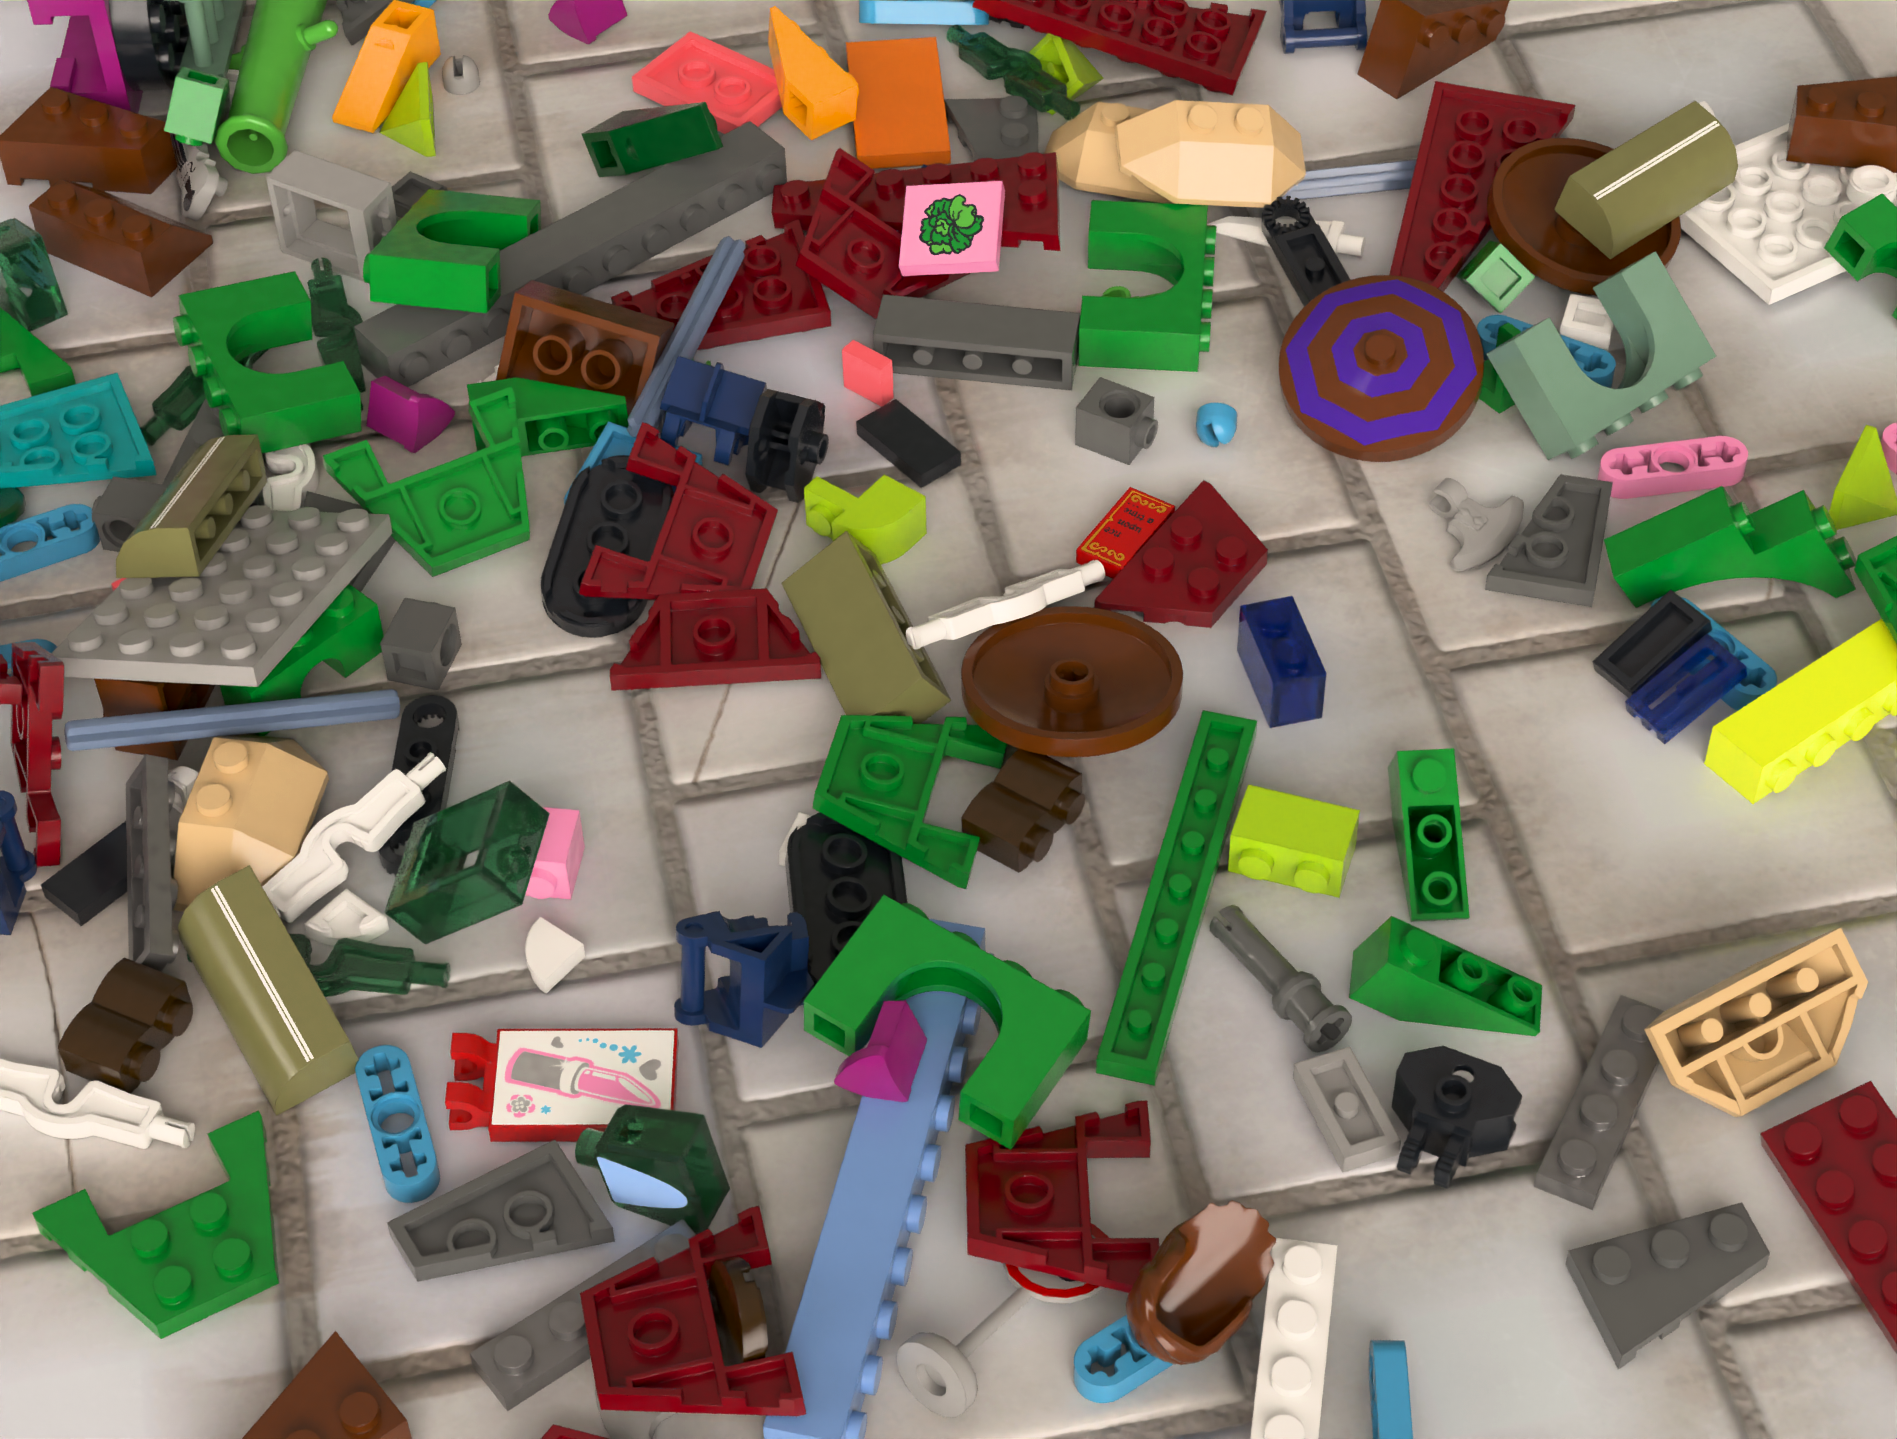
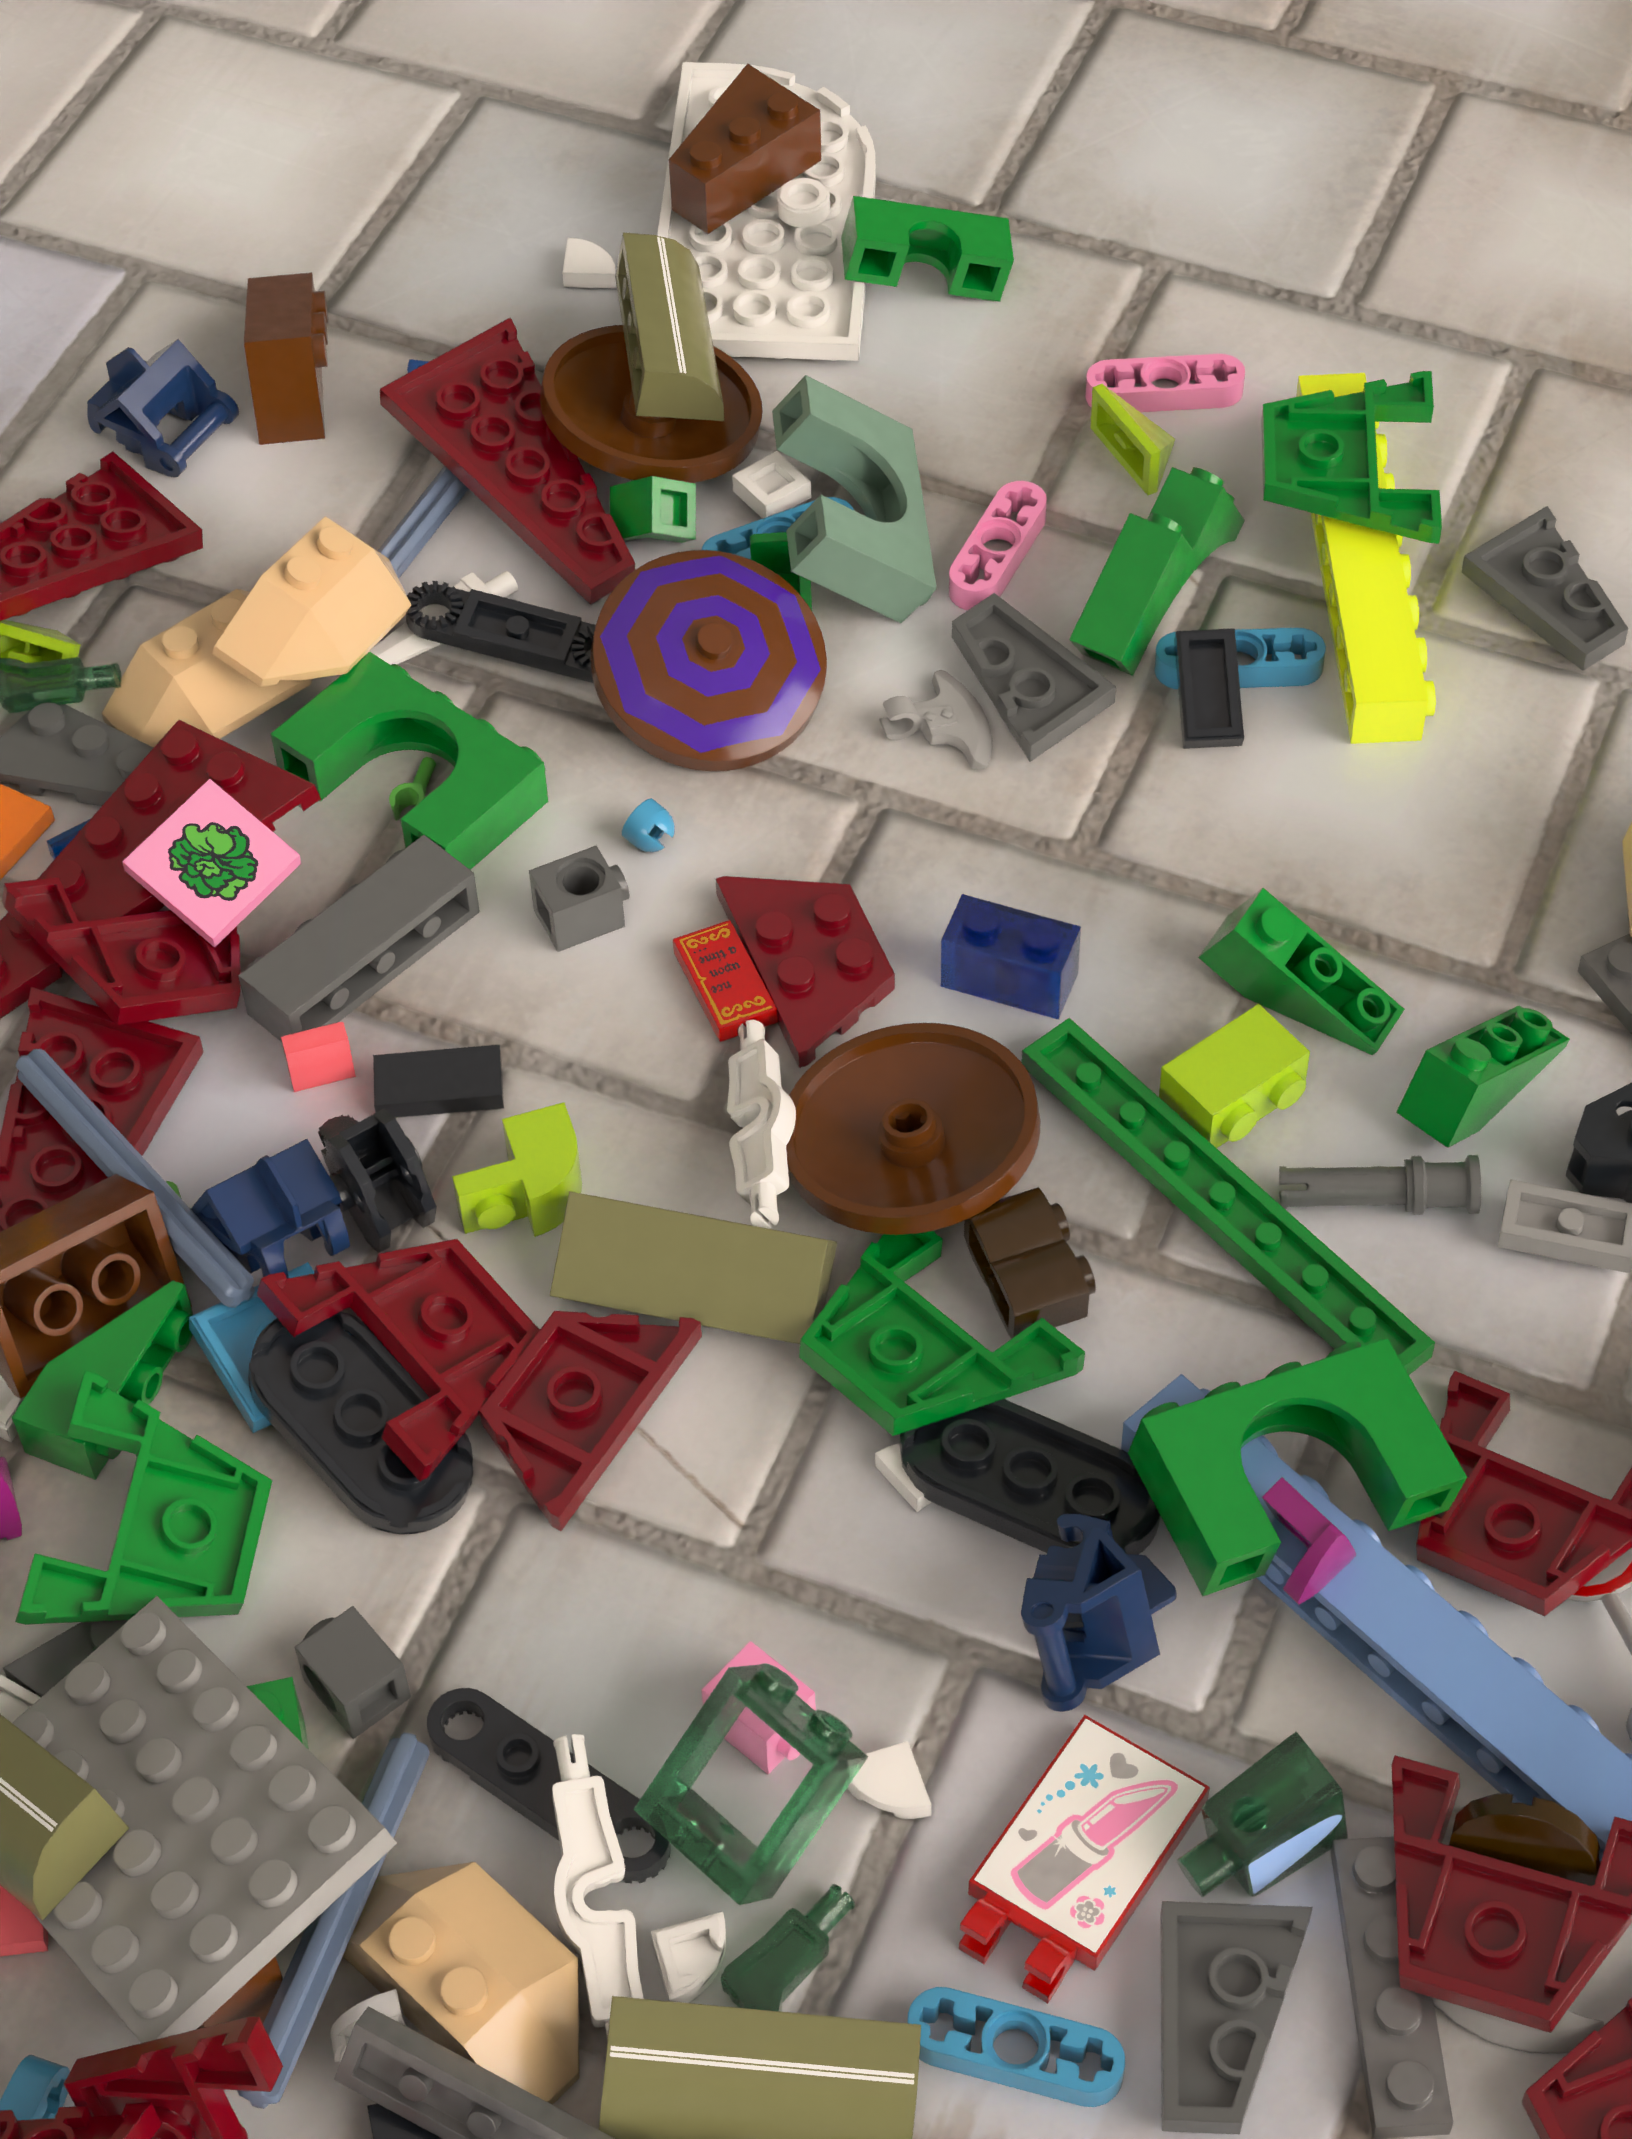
camera: 55 degrees left, 5 degrees up
clear blue tile [1625,634,1747,744] -> none

